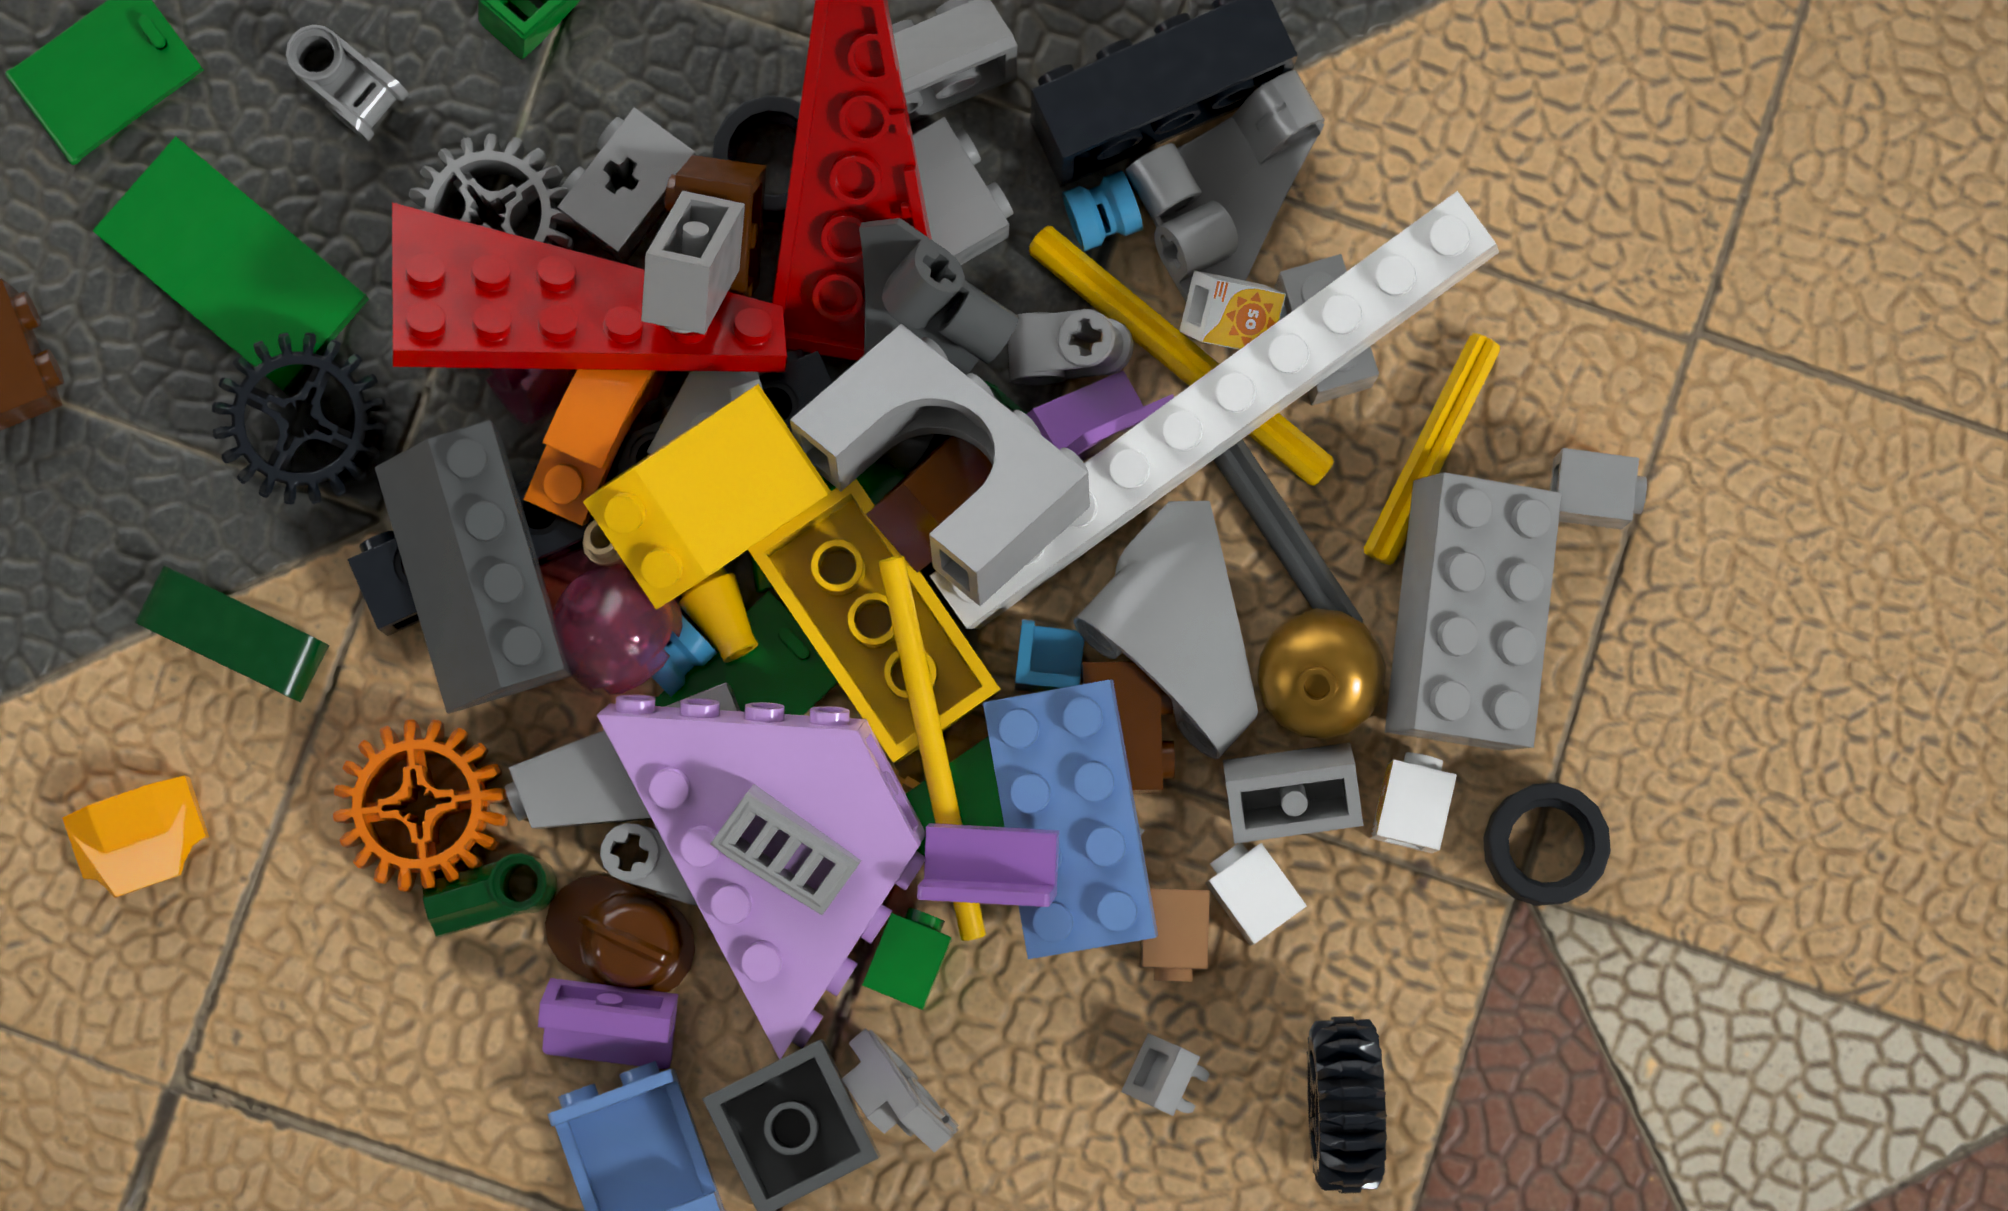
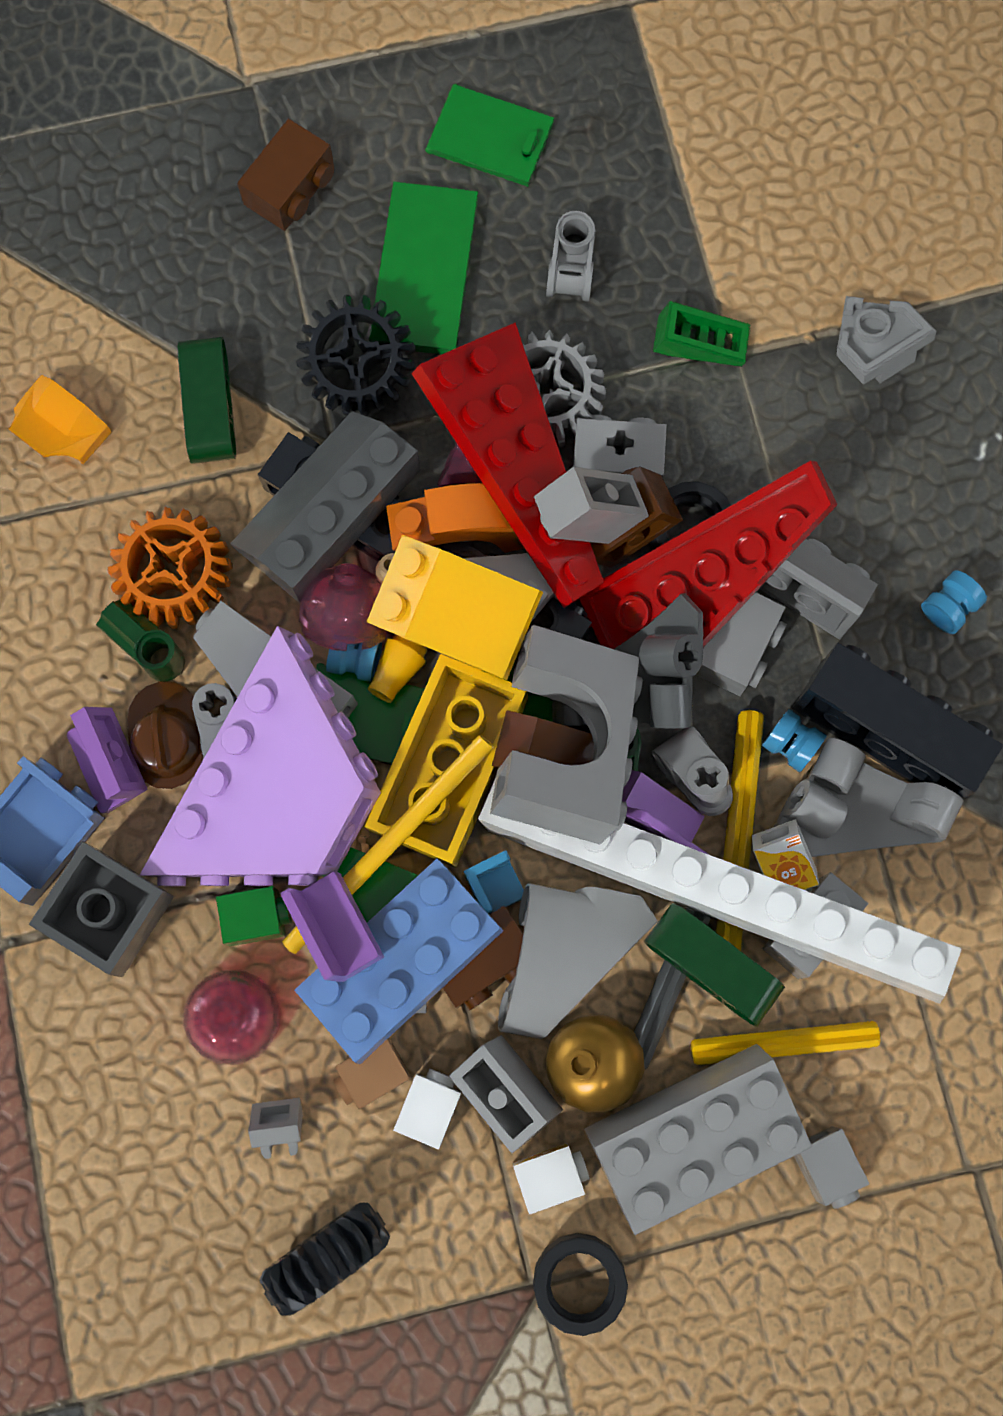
camera: 60 degrees right, 5 degrees down
light grey slope [710,784,861,915] -> none
light grey plate [842,1028,959,1152] -> none
none -> clear pink cylinder [183,969,280,1065]
none -> dark green beam [644,903,785,1027]

